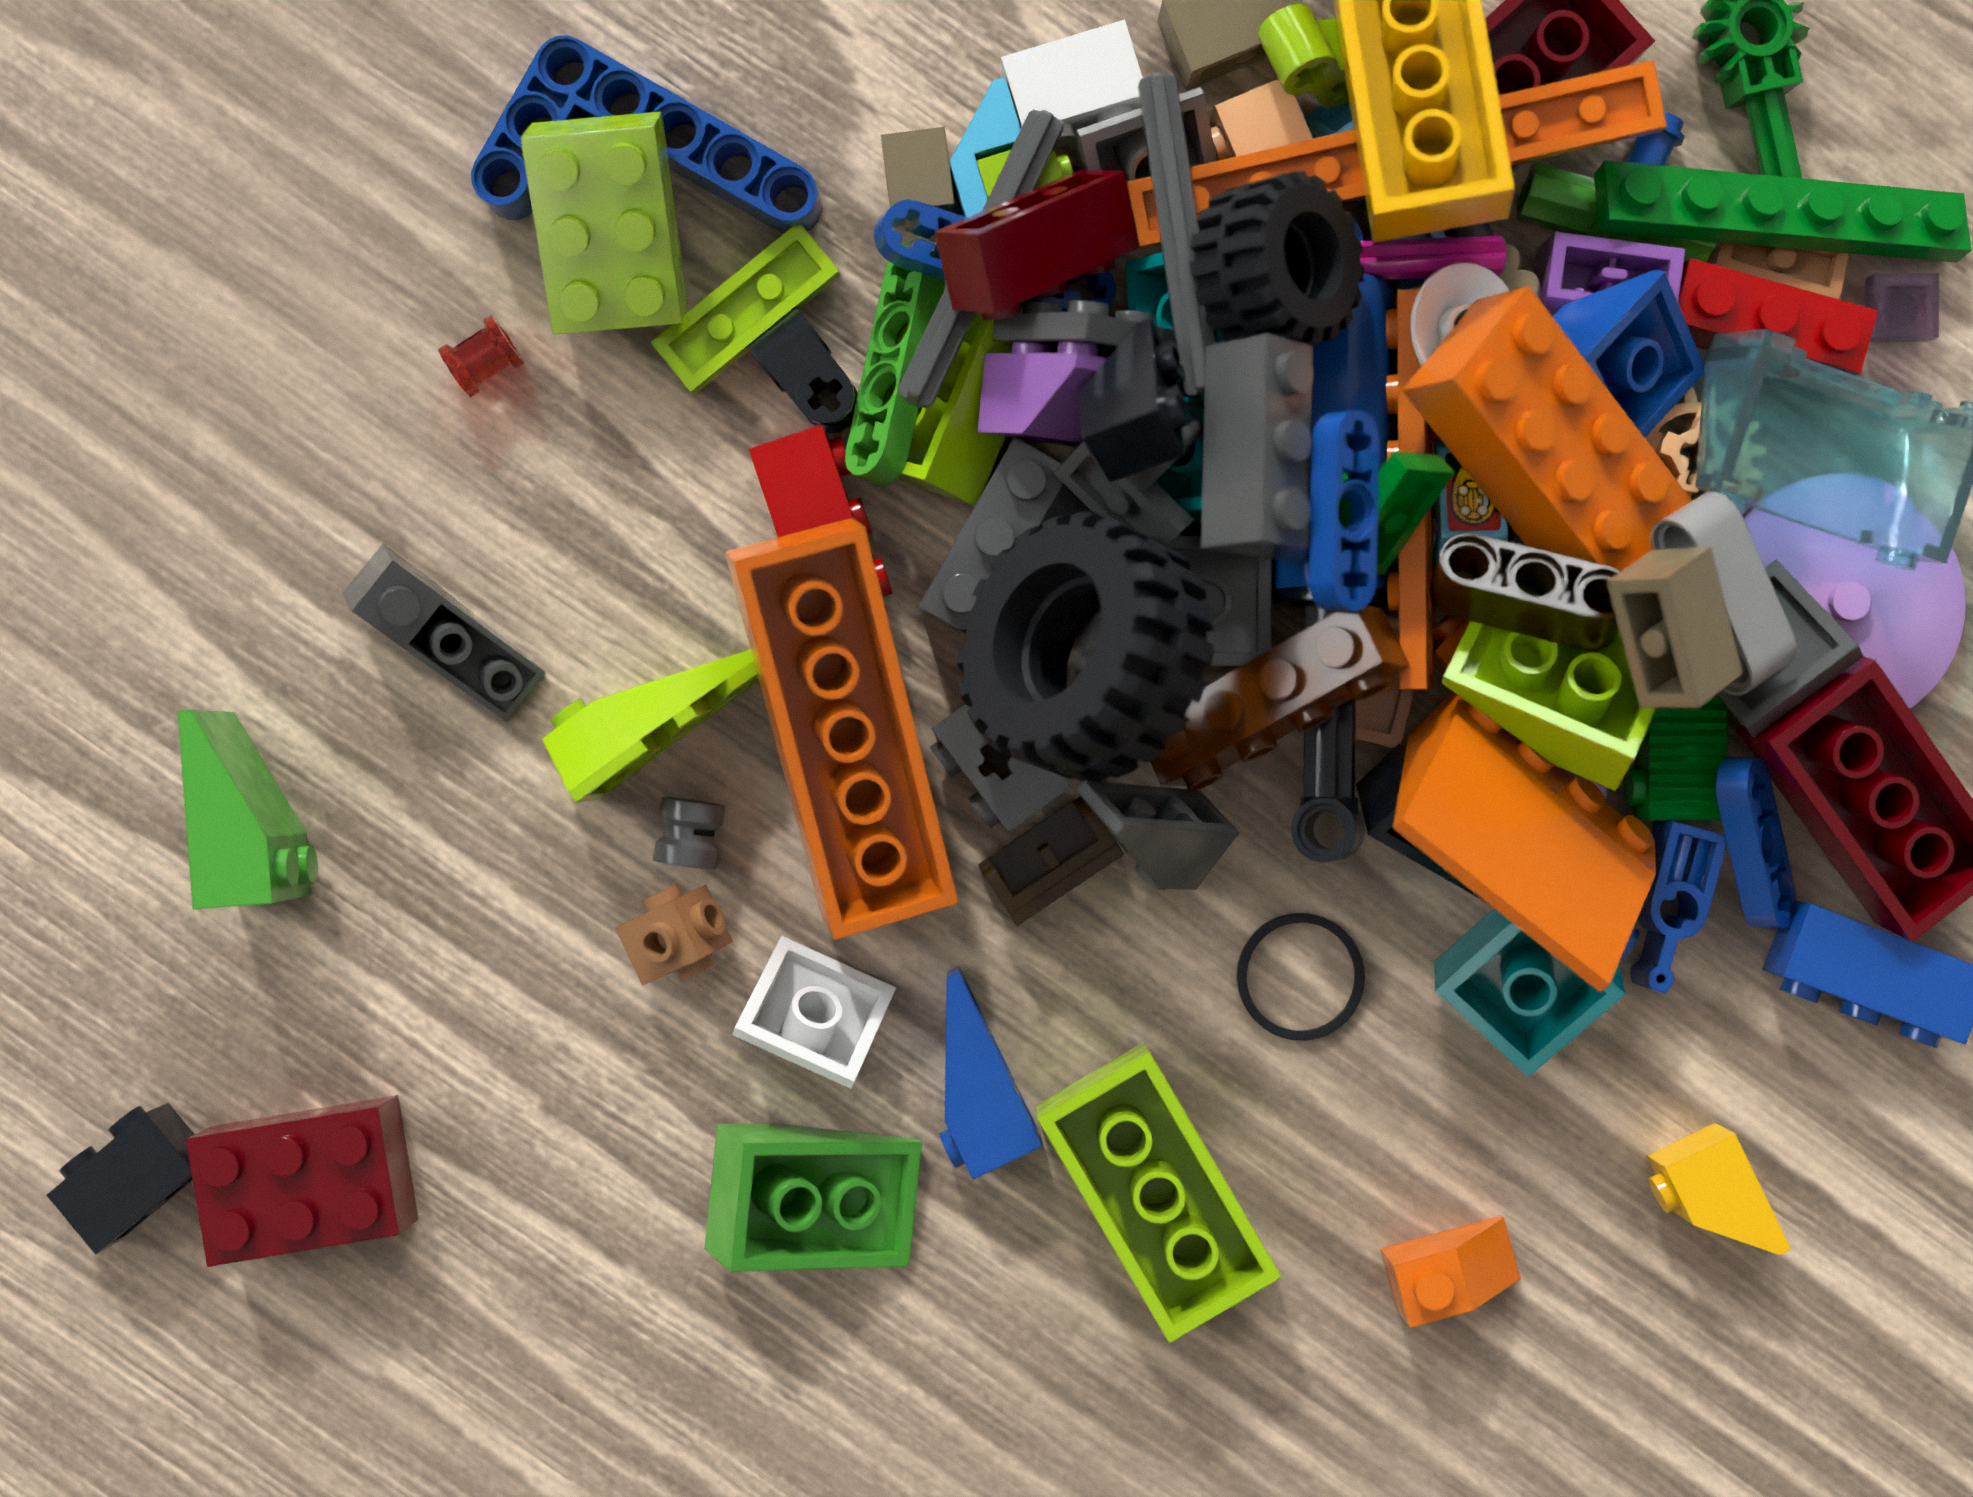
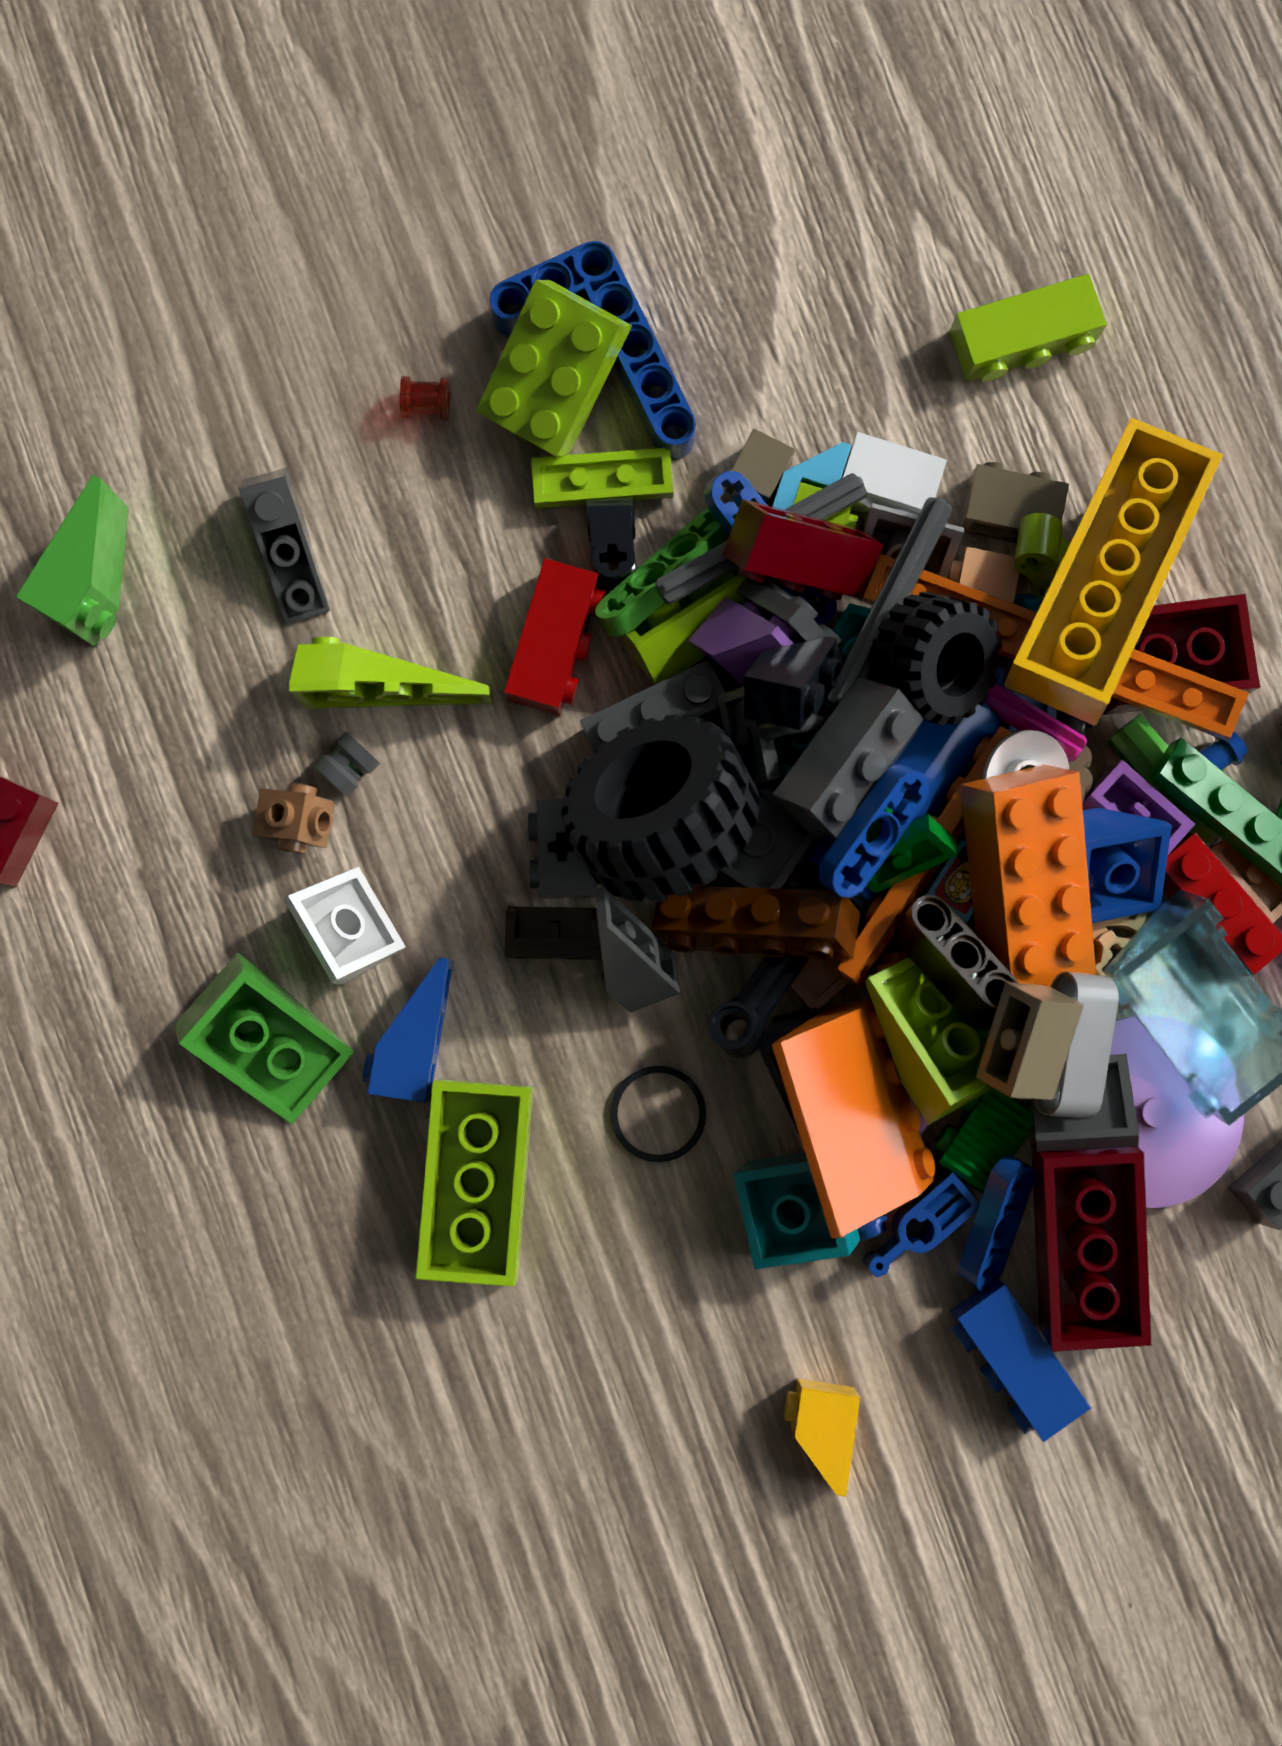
camera: 30 degrees right, 5 degrees down
orange brick [725,518,959,940] -> none
orange slope [1380,1215,1521,1328] -> none

